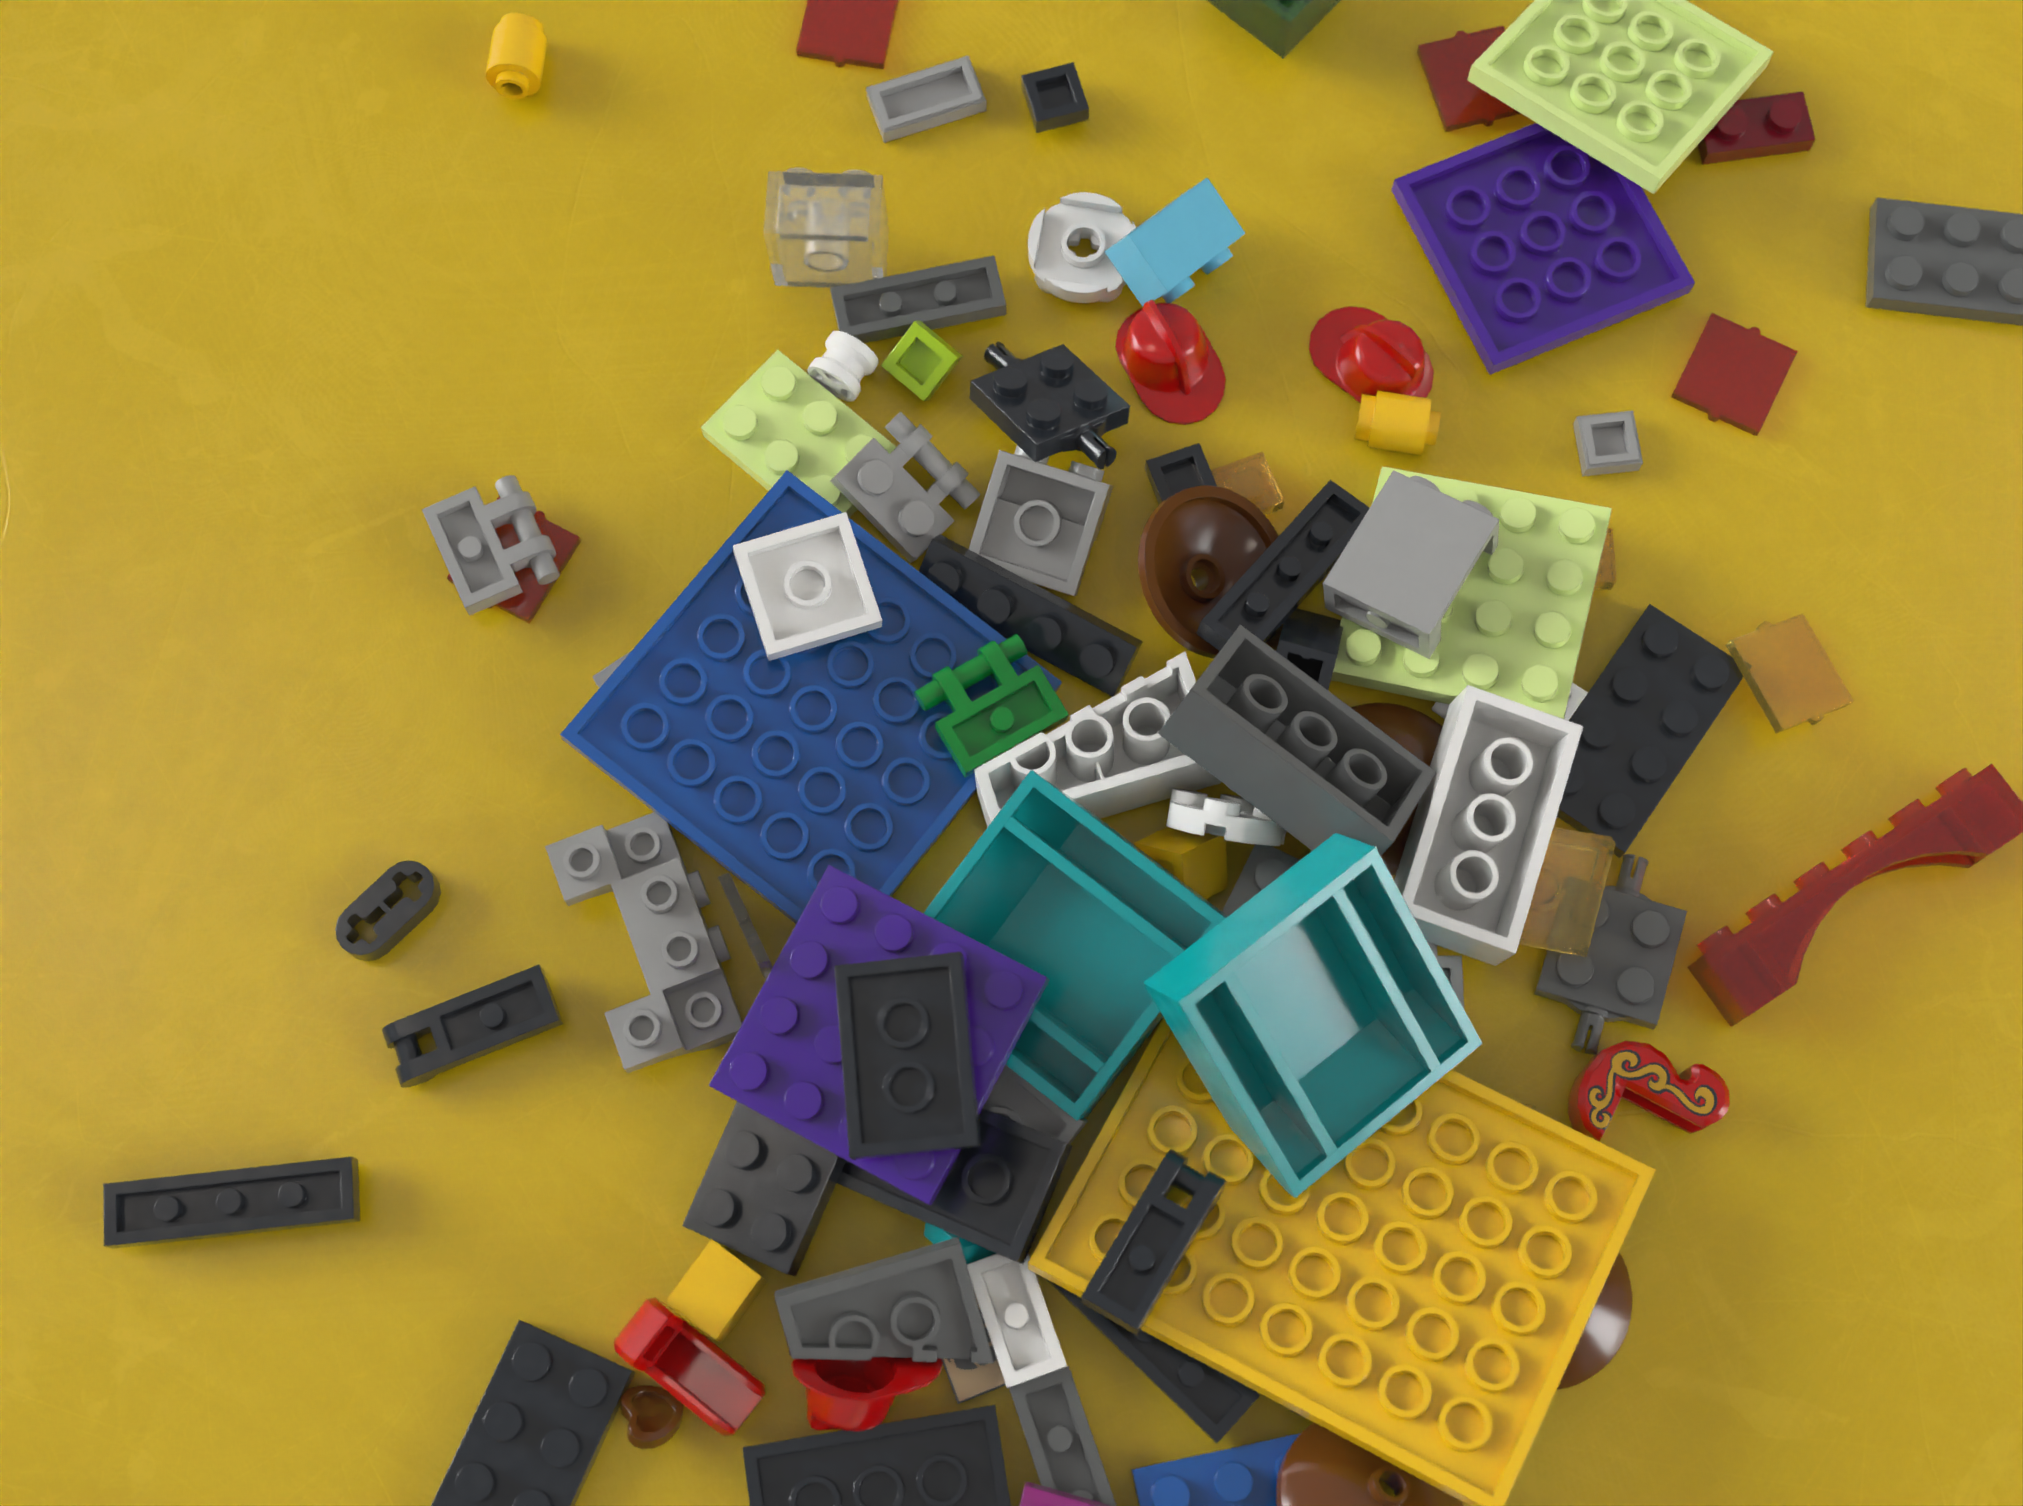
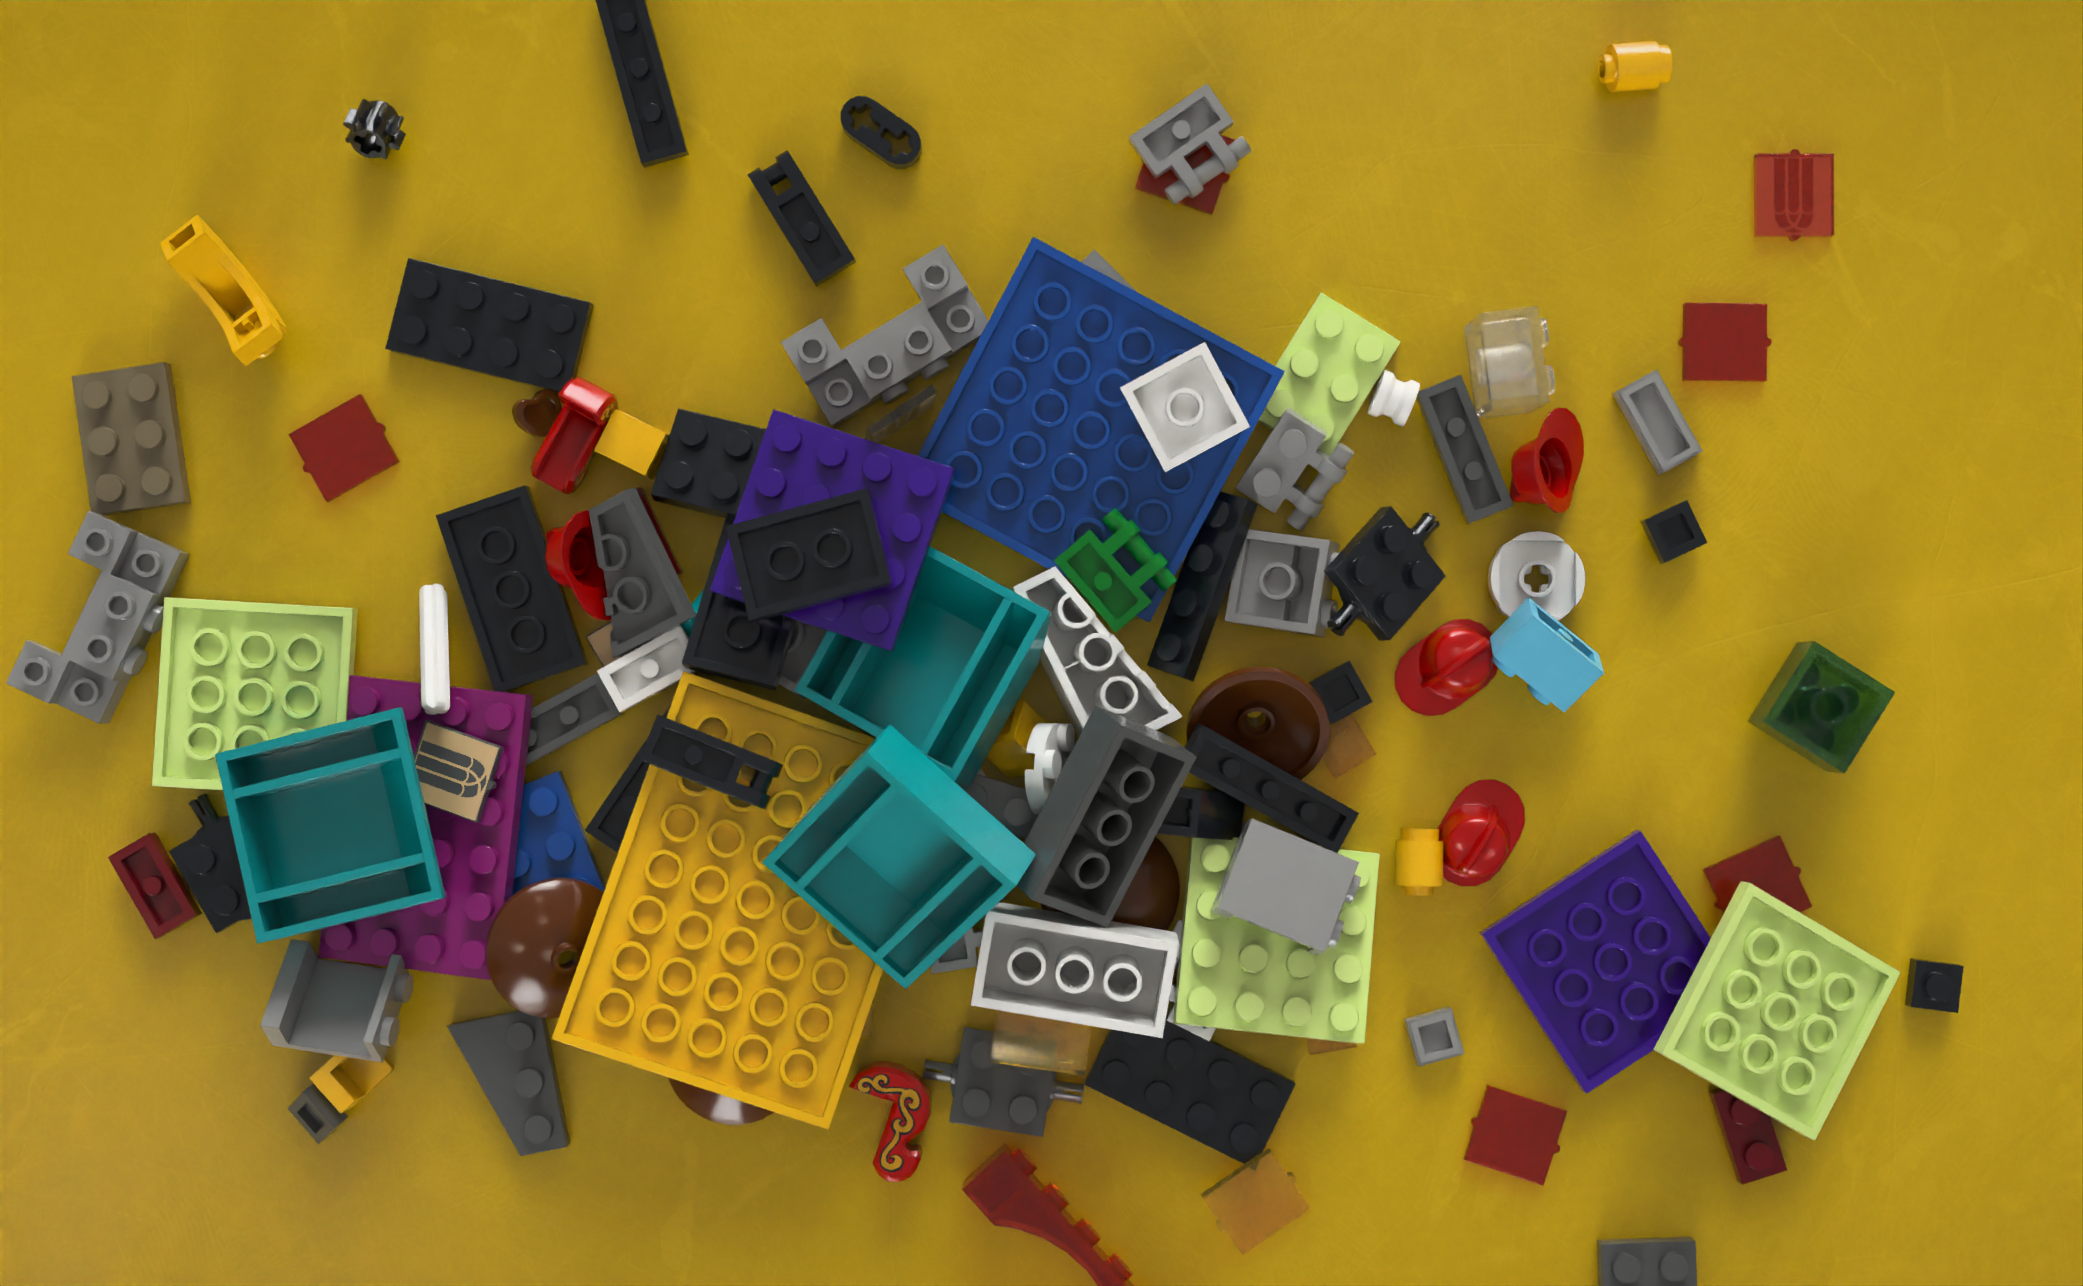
camera: 80 degrees right, 15 degrees up
lime plate [881,320,963,401] -> none
none -> red piece [1509,407,1584,513]

